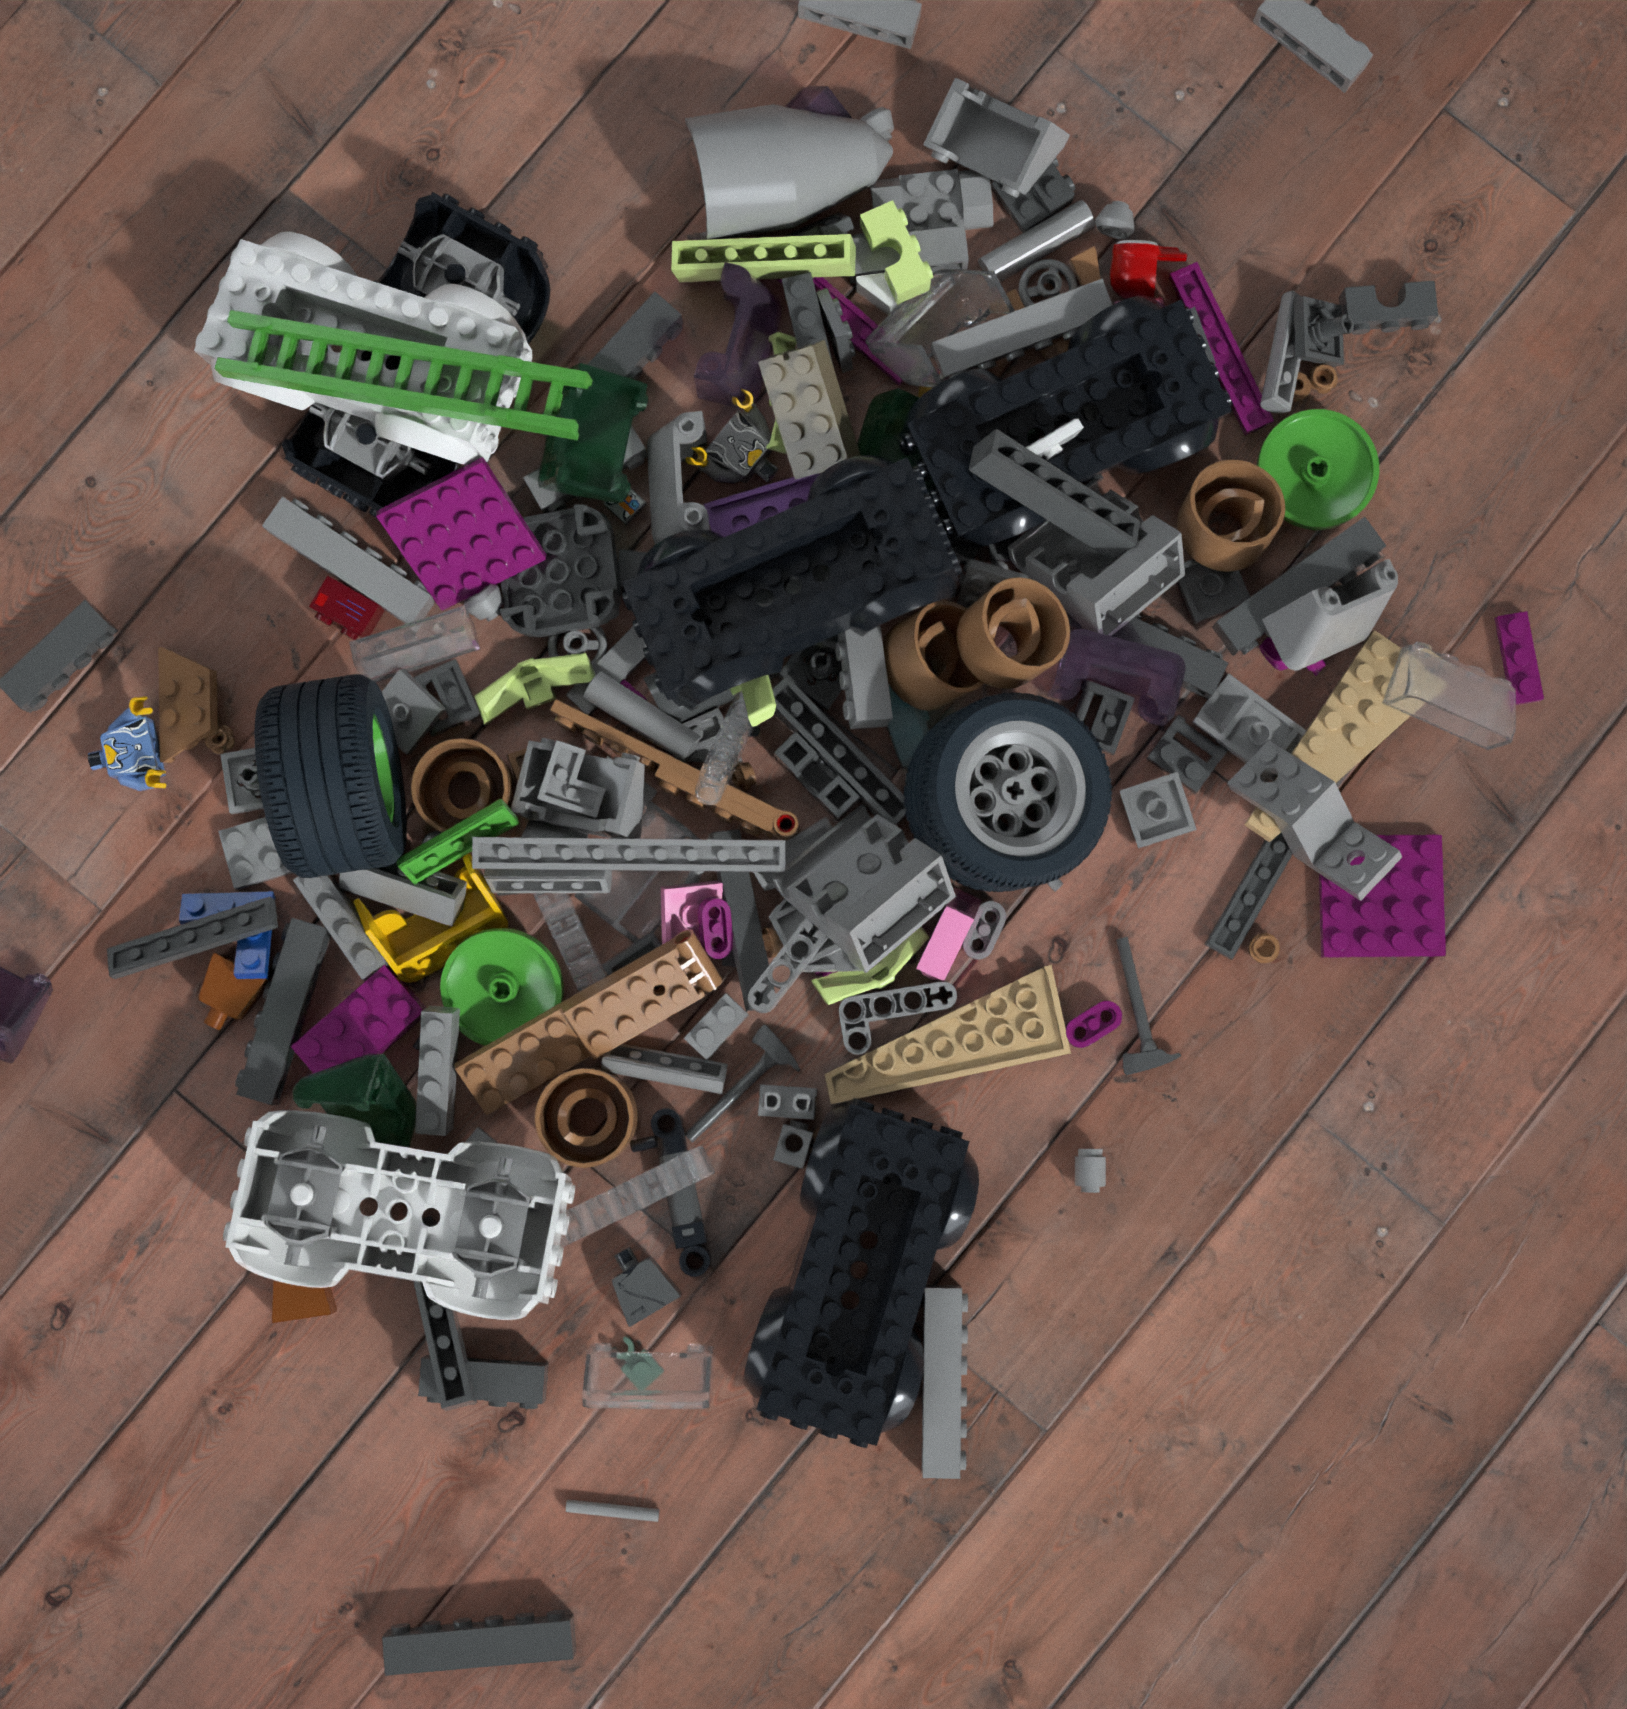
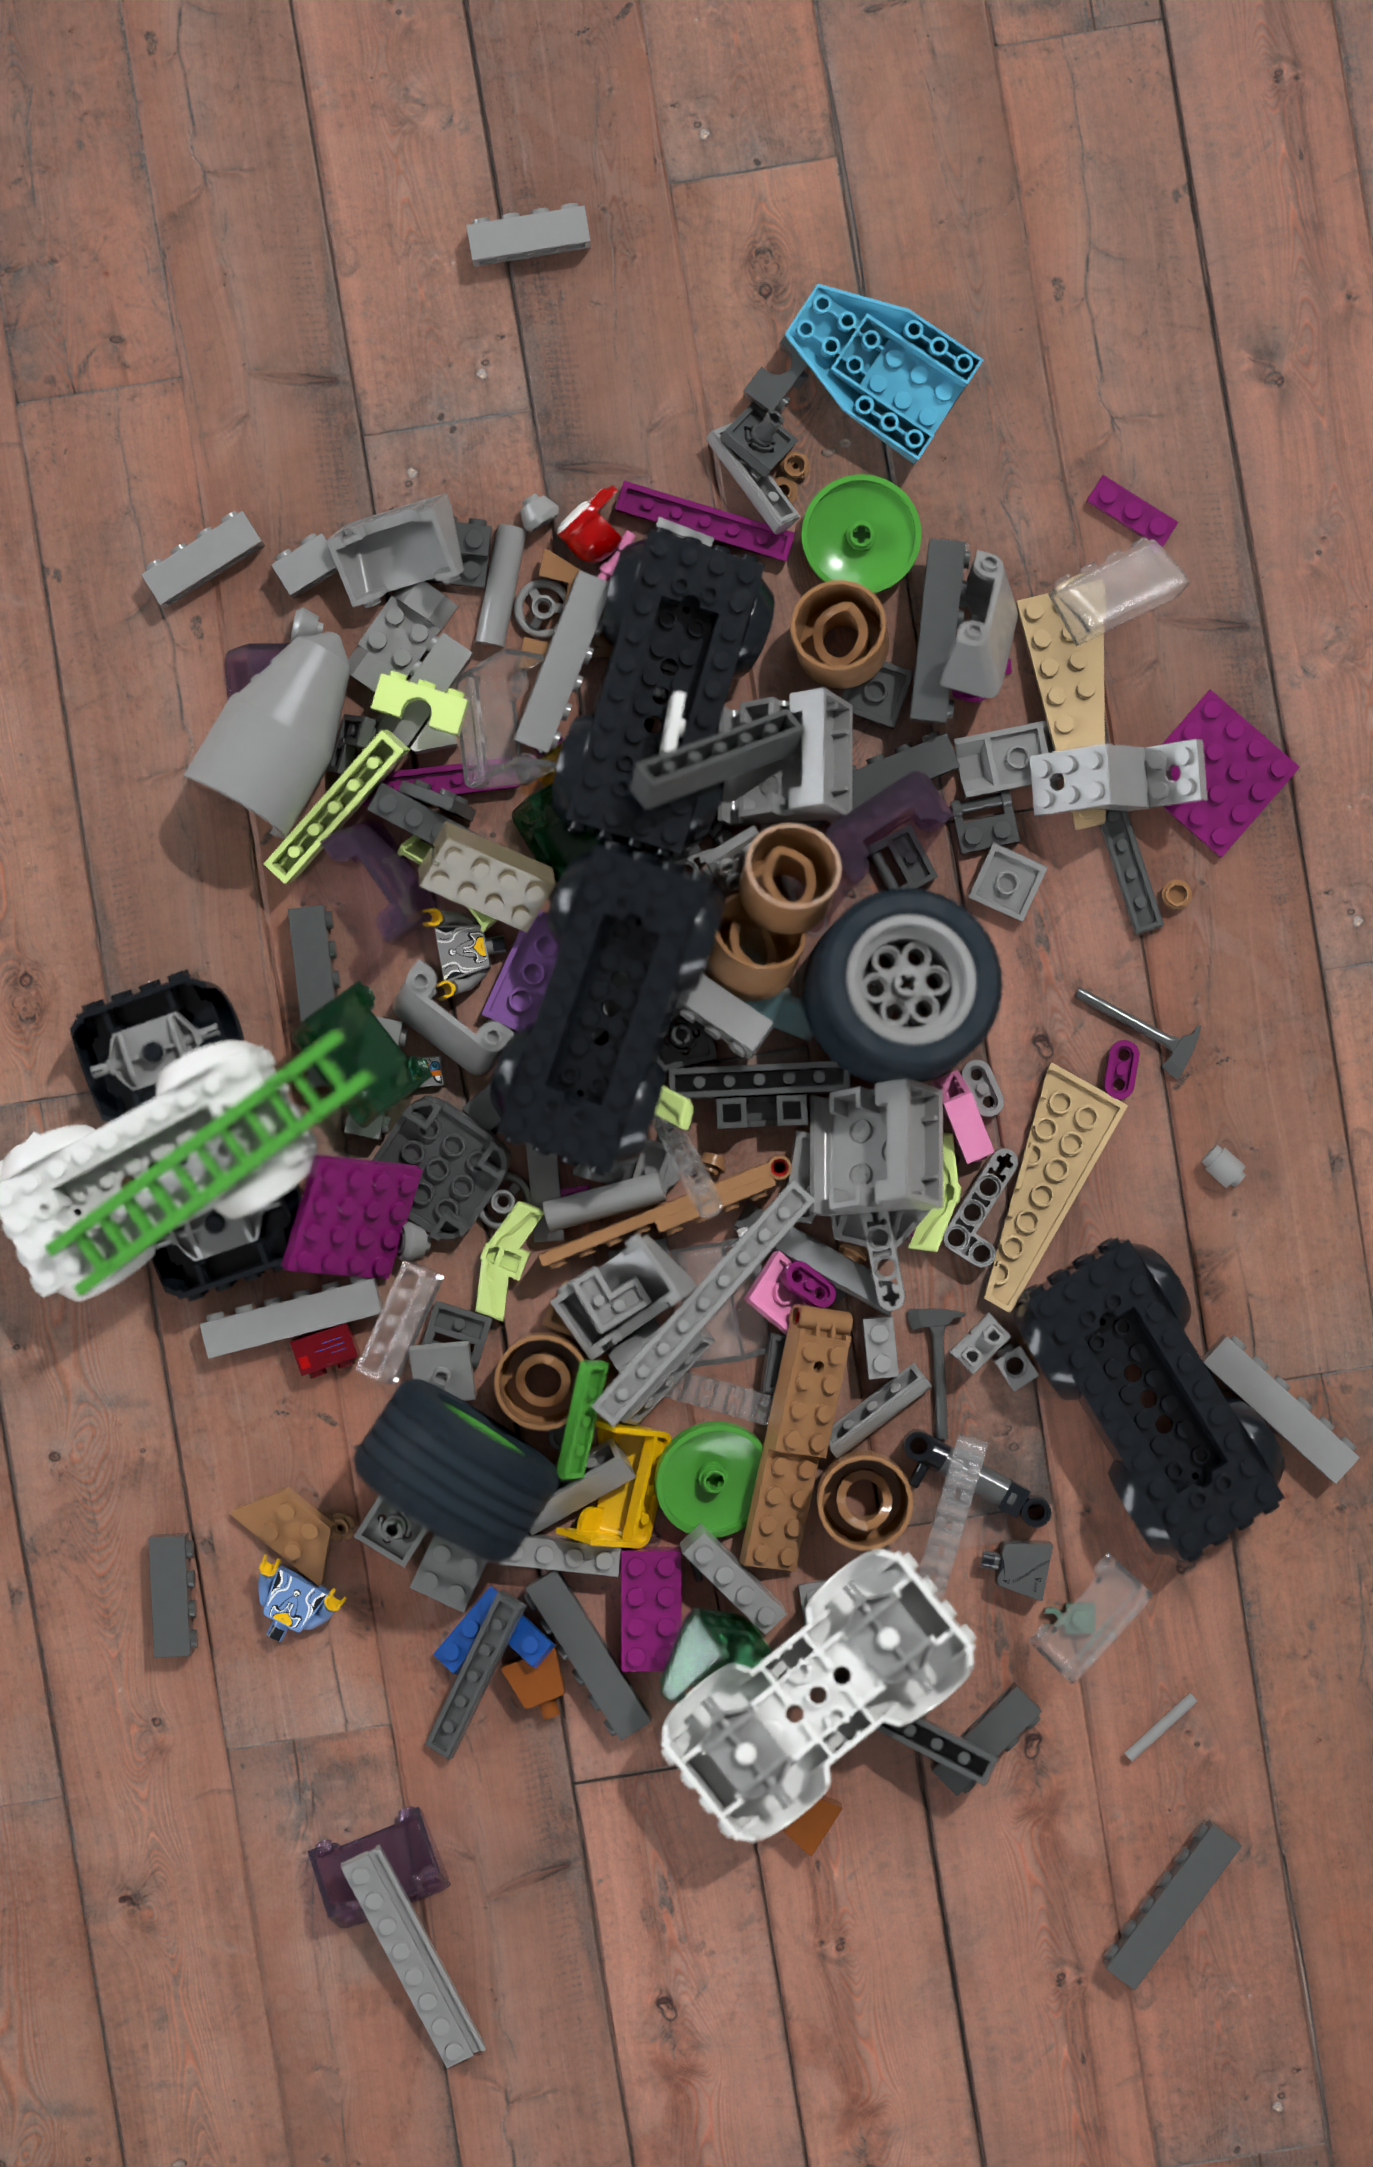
camera: 55 degrees left, 5 degrees up
none -> light grey brick [272,533,338,599]
none -> medium azure wedge [784,284,984,465]

